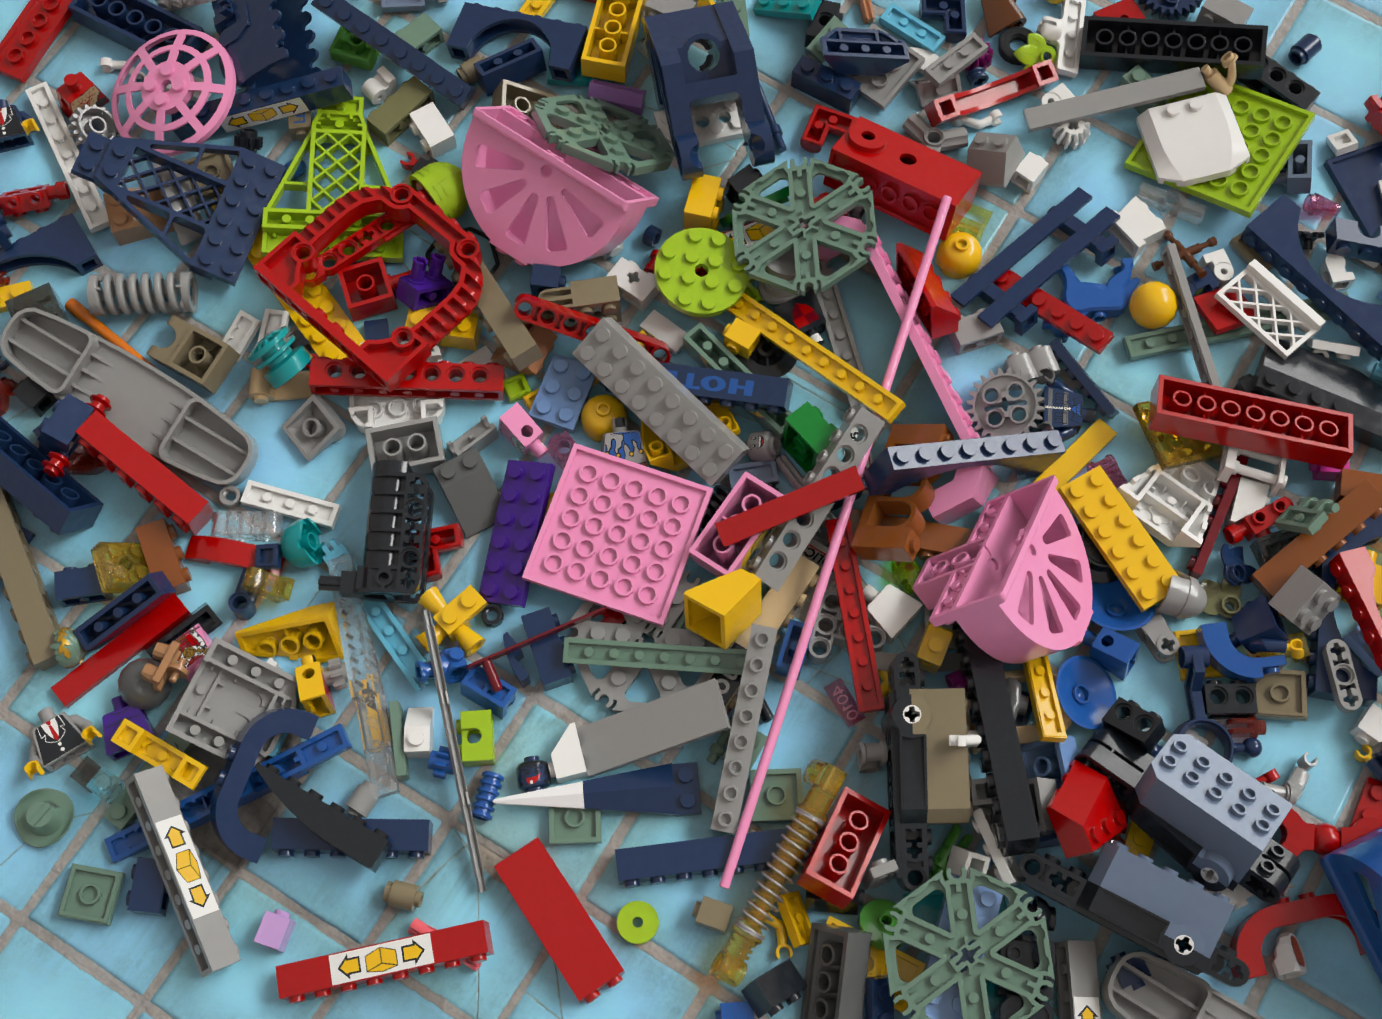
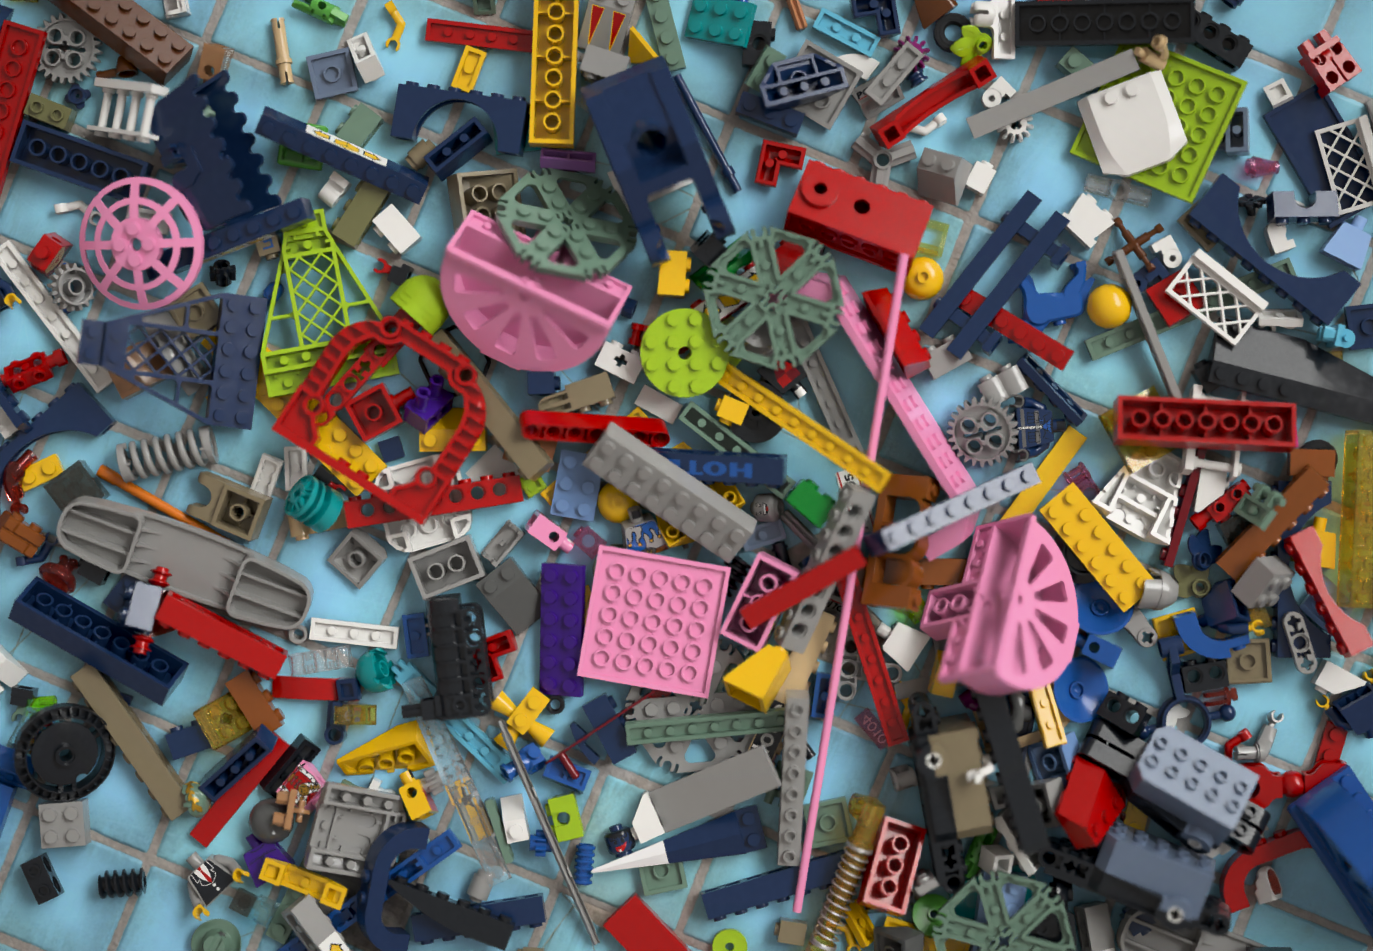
camera: 10 degrees left, 20 degrees up
none -> blue plate [402,612,430,659]

